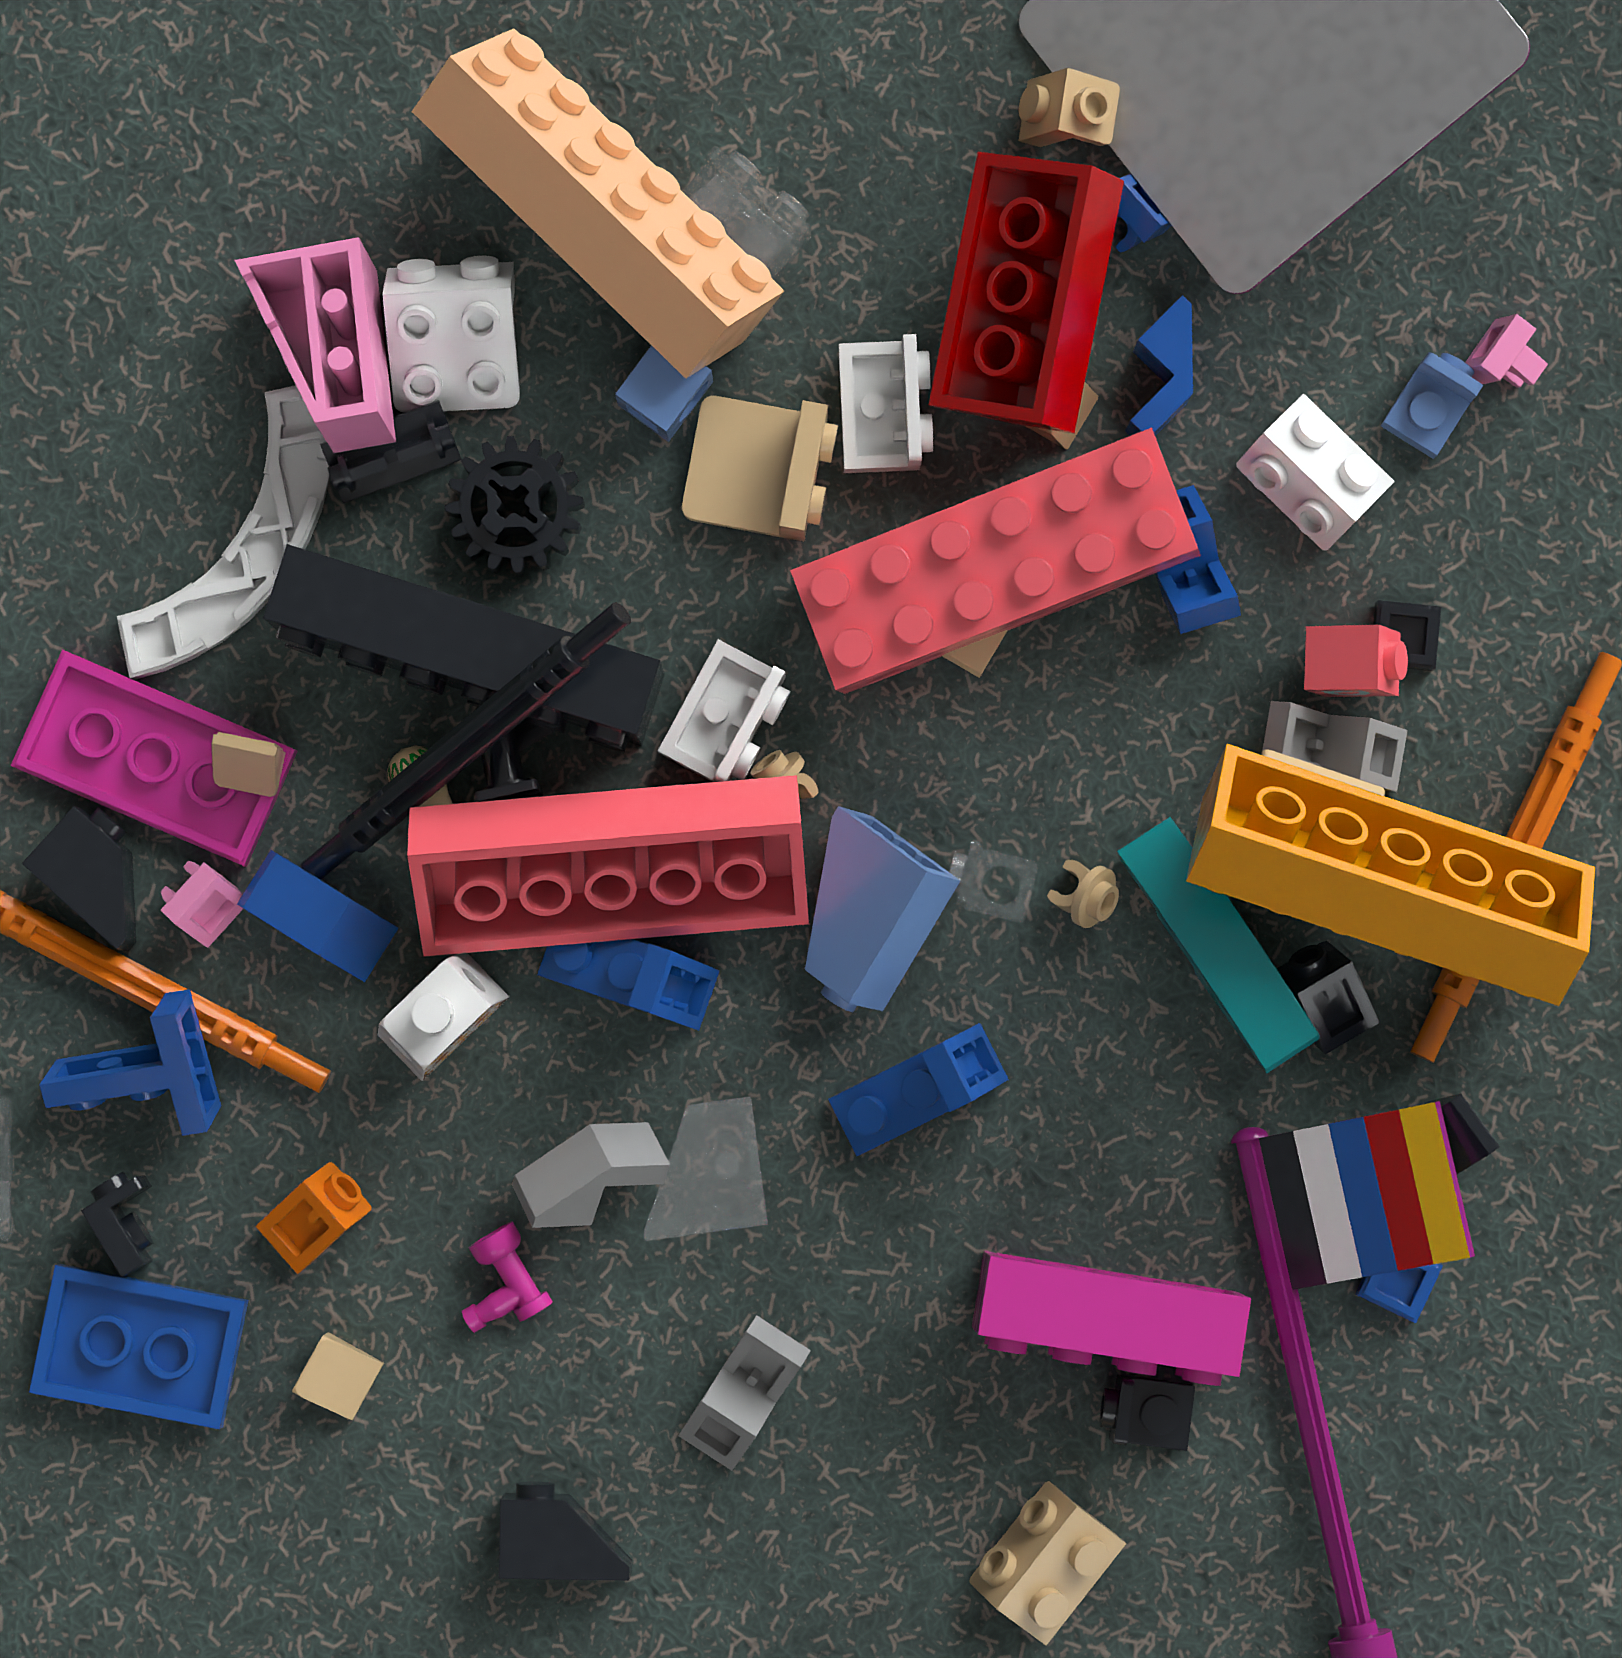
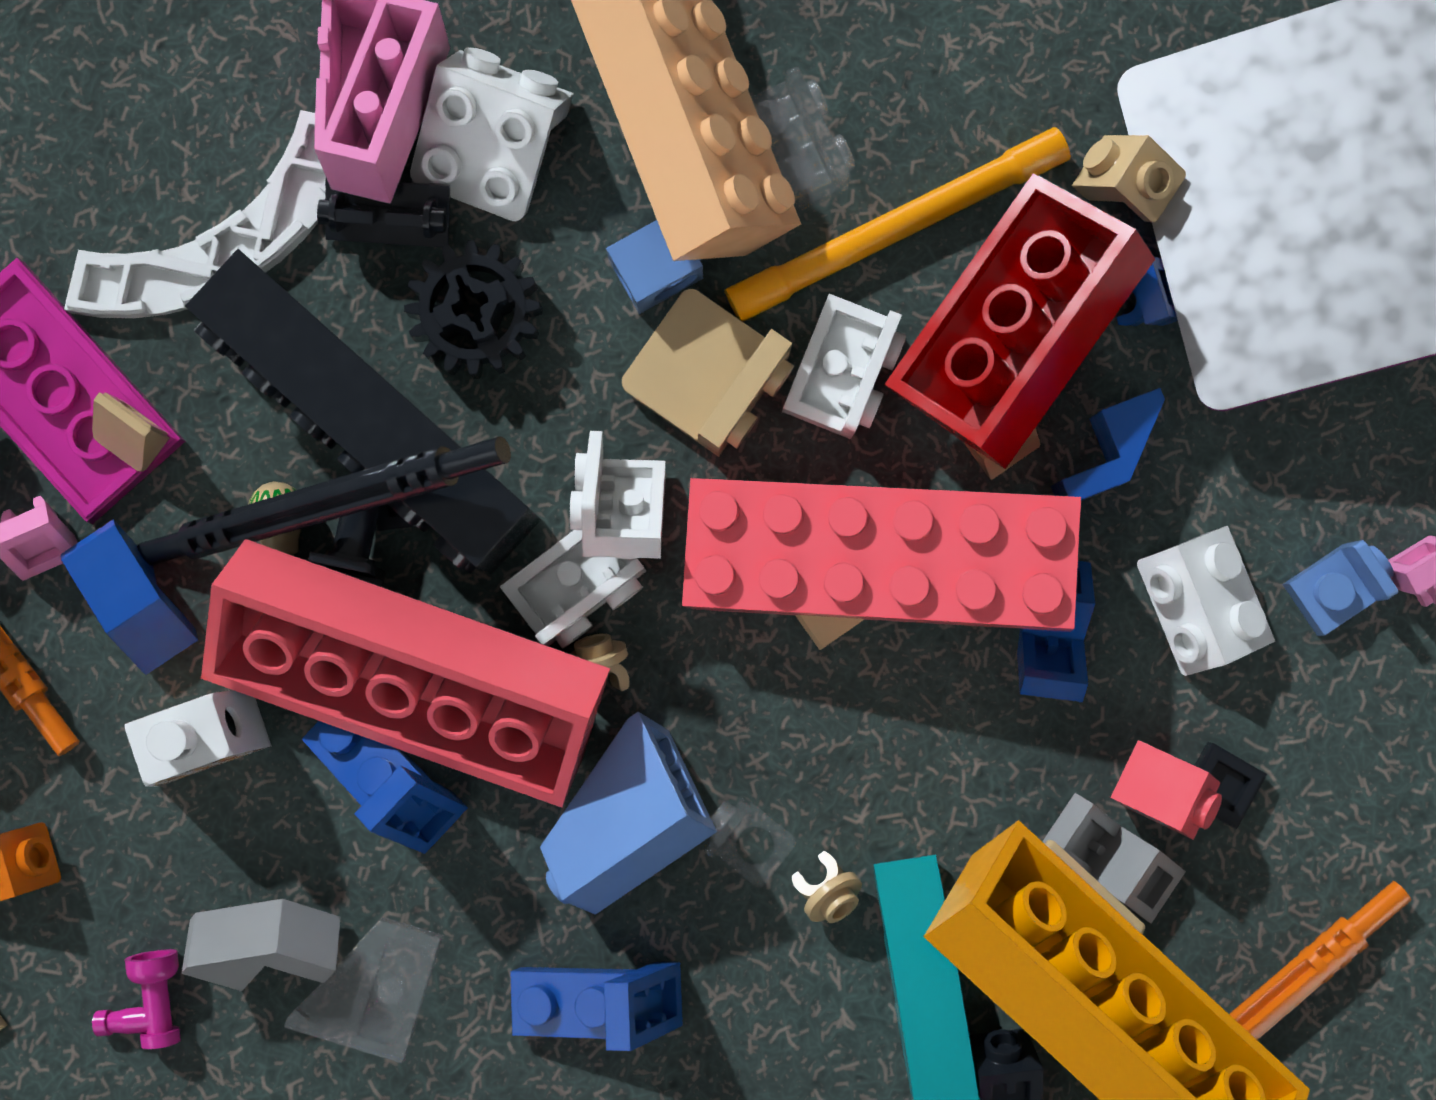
camera: 25 degrees right, 0 degrees up
none -> white bracket [570,431,666,559]
none -> light orange piece [724,127,1071,322]

